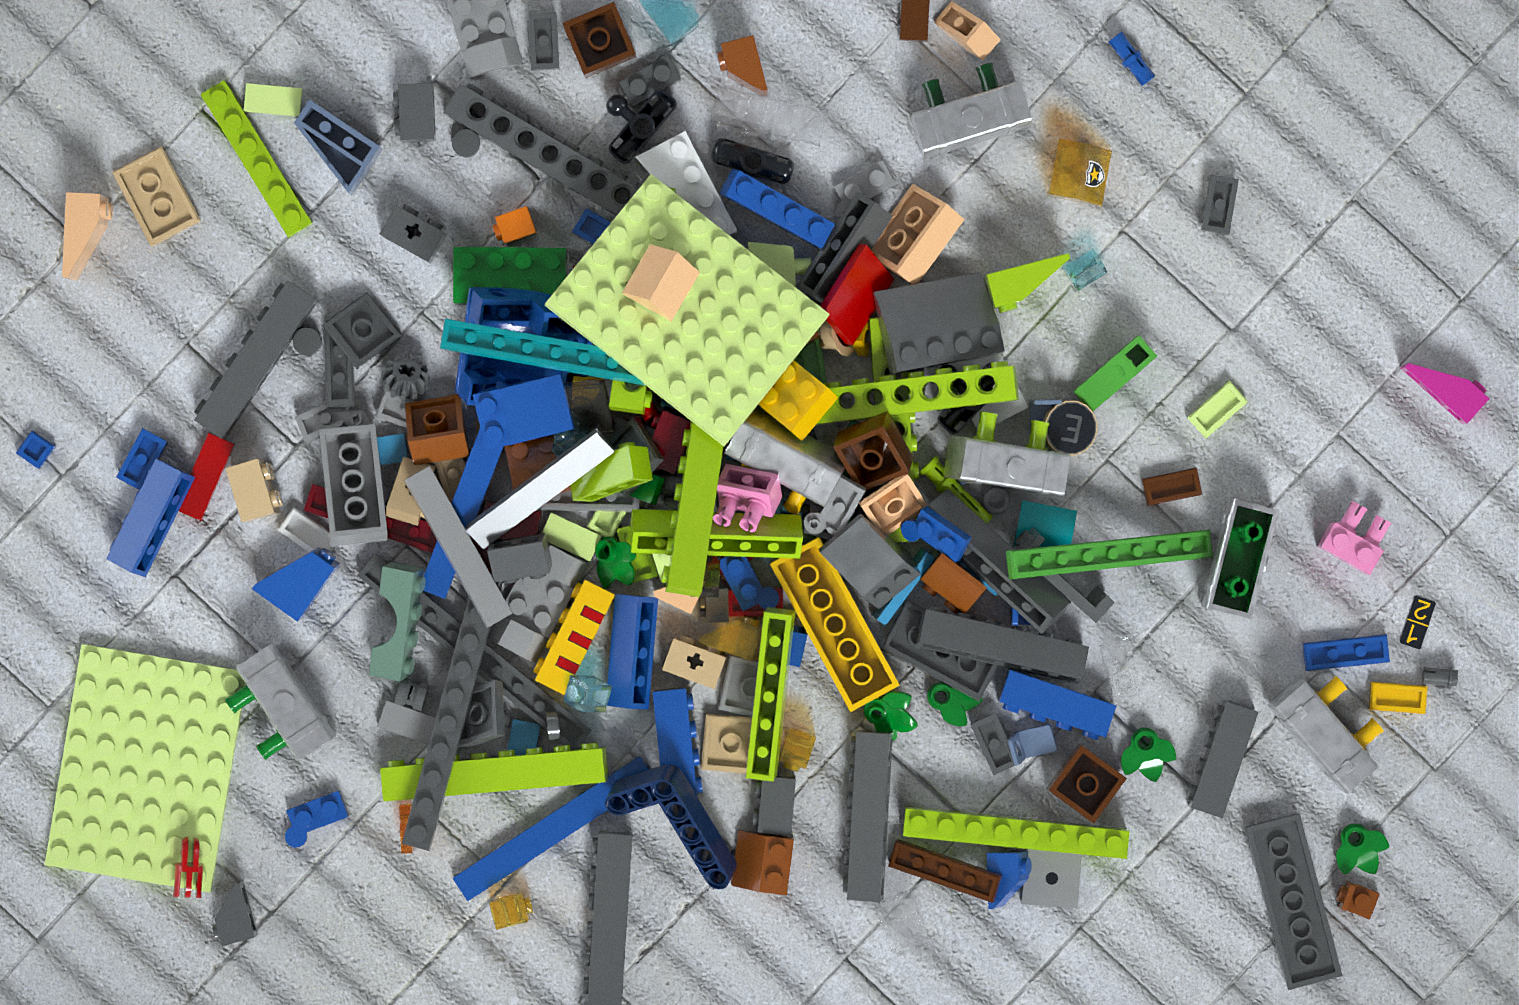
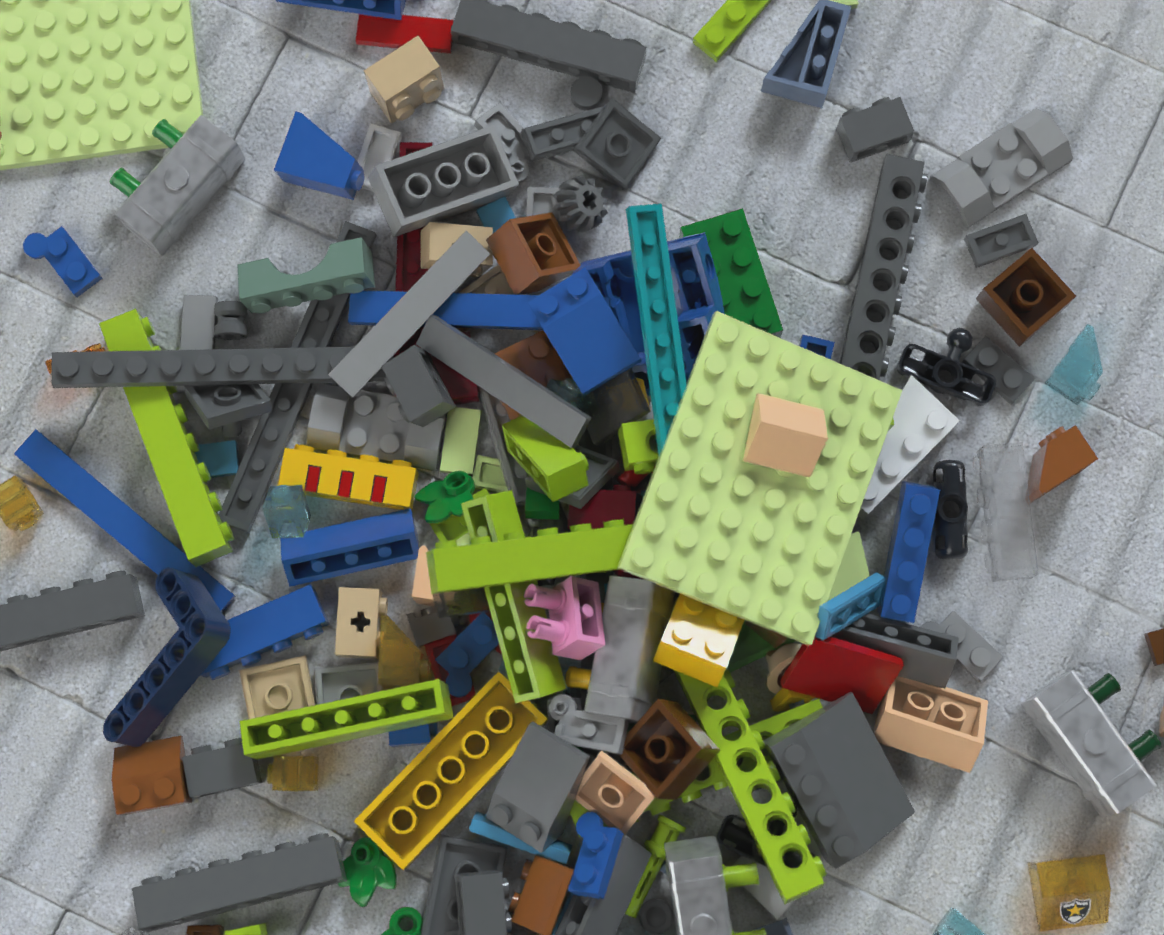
camera: 80 degrees right, 10 degrees down
dark grey brick [379,204,447,264] -> none
dark grey tile [452,129,480,158] -> none
orange brick [492,206,537,245] -> none
dark grey tile [545,711,560,740] -> none
lime slope [984,253,1070,313] -> none
none -> dark azure tile [815,572,886,640]

